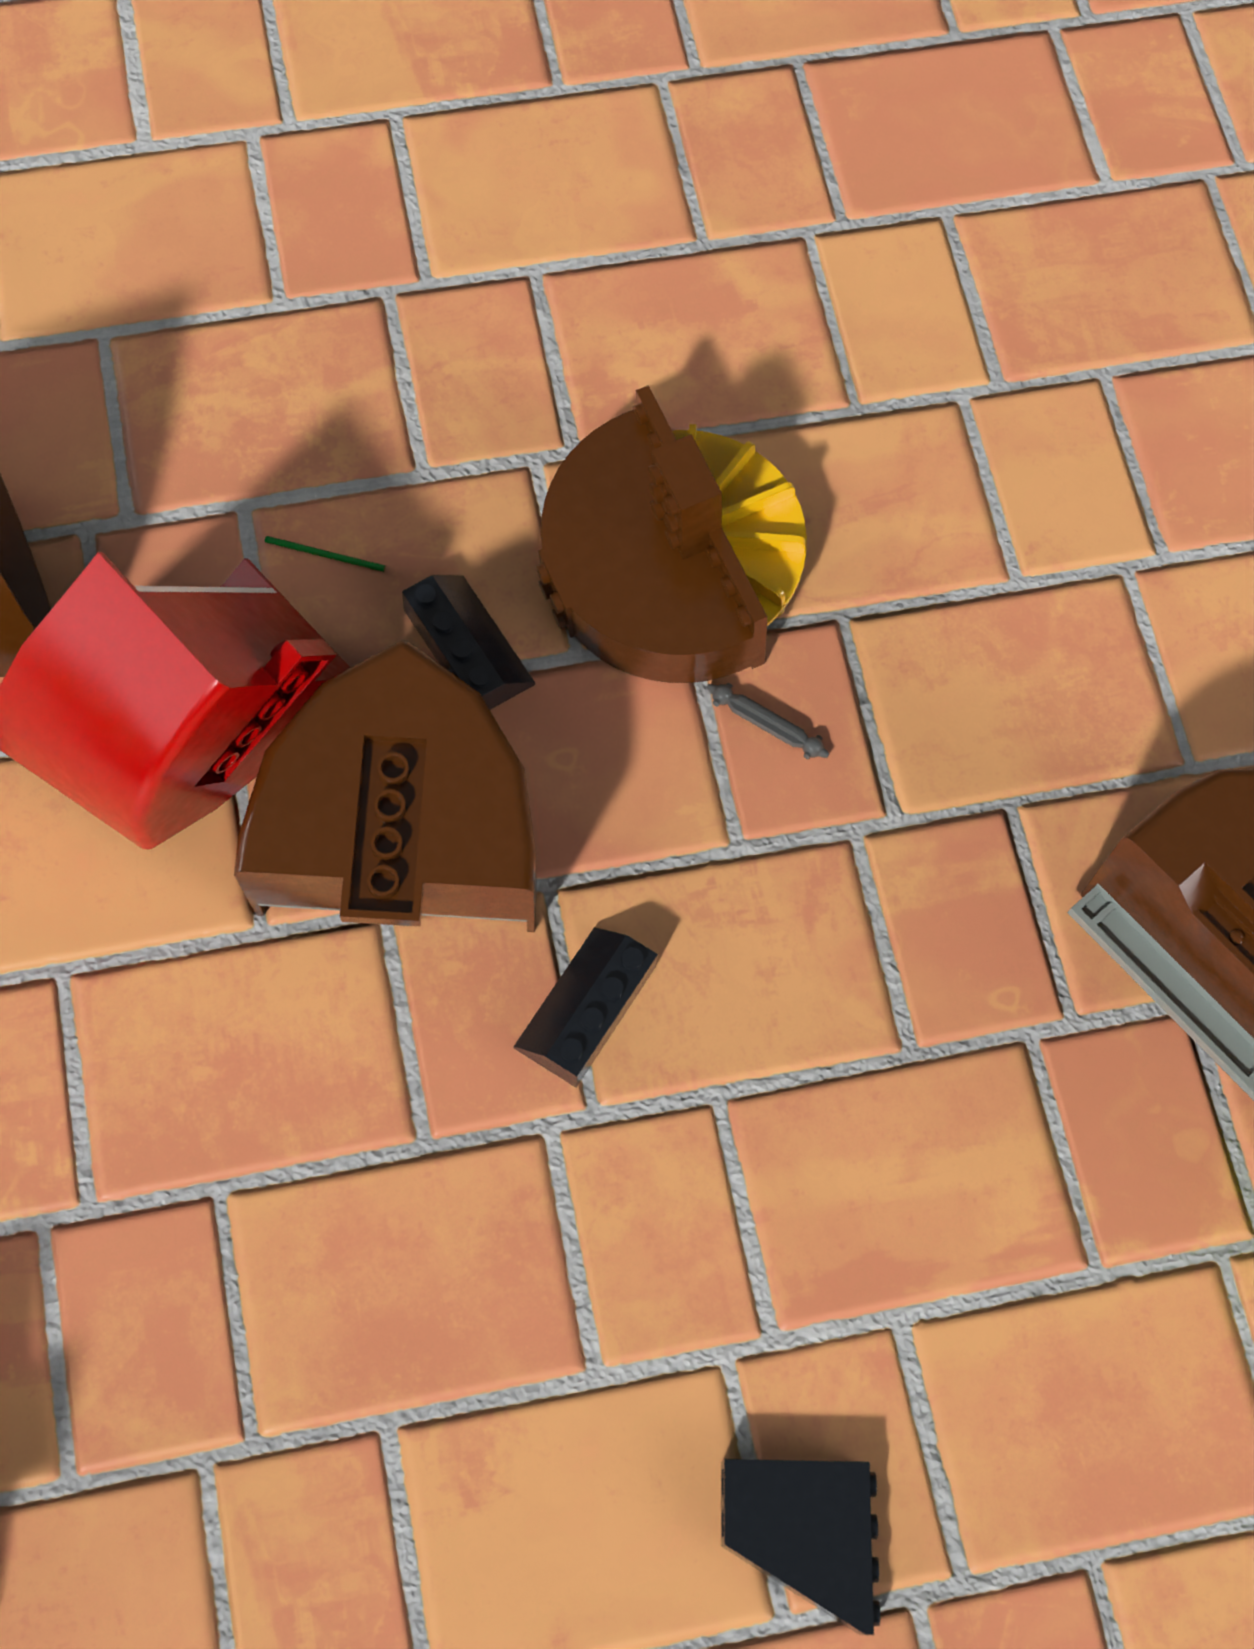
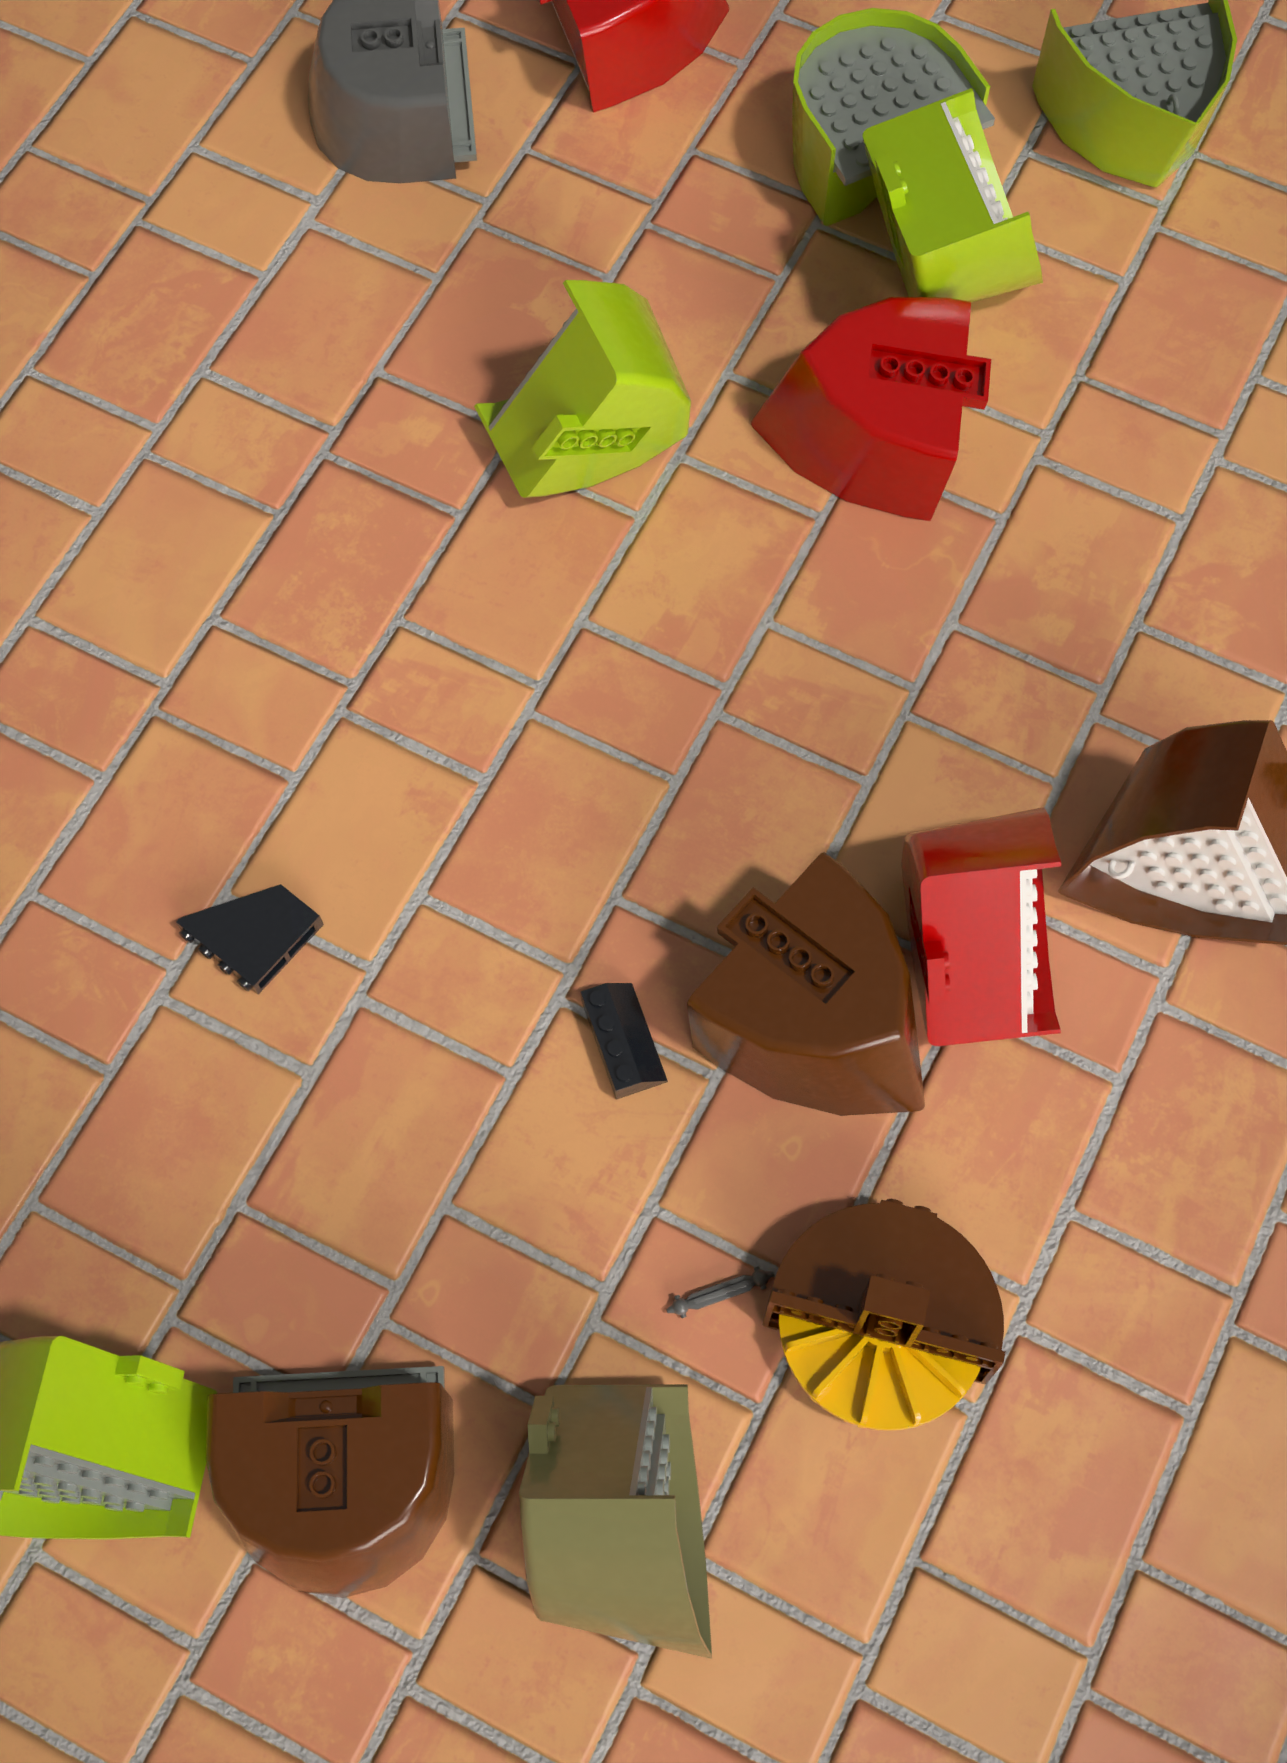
camera: 135 degrees right, 0 degrees up
green axle [265,536,385,572] -> none
black slope [402,575,535,710] -> none
none -> olive piece [519,1384,712,1659]

